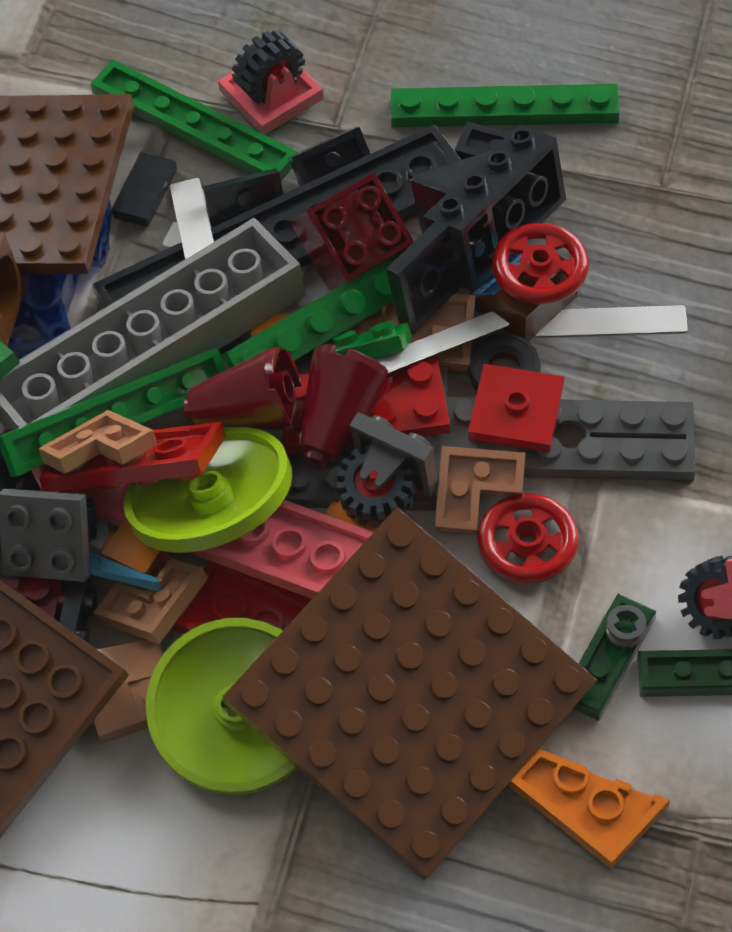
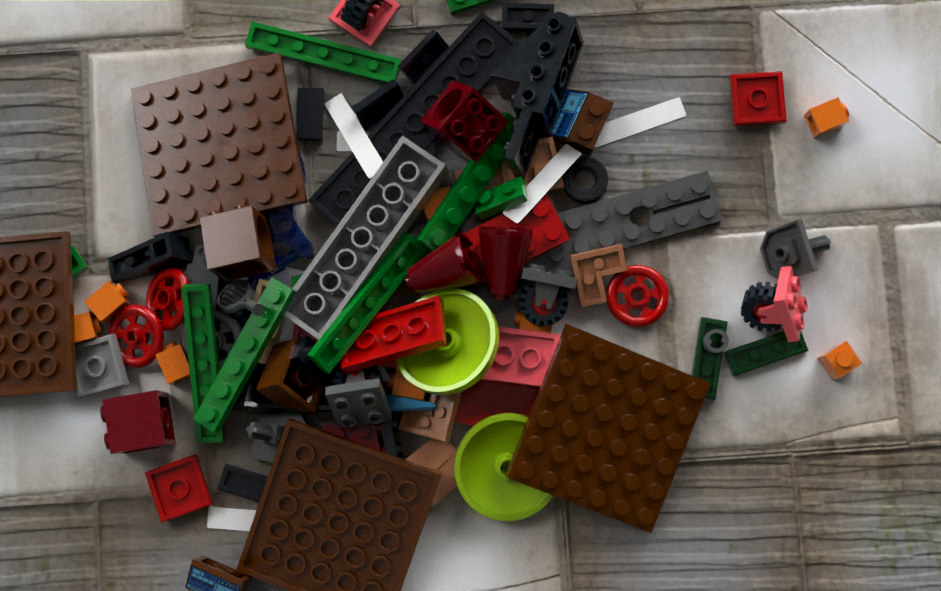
camera: 20 degrees left, 25 degrees up
nougat plate [38,410,158,474] -> none
red plate [468,364,565,453] -> none
red plate [492,223,589,304] -> none
orange wing [508,748,670,869] -> none

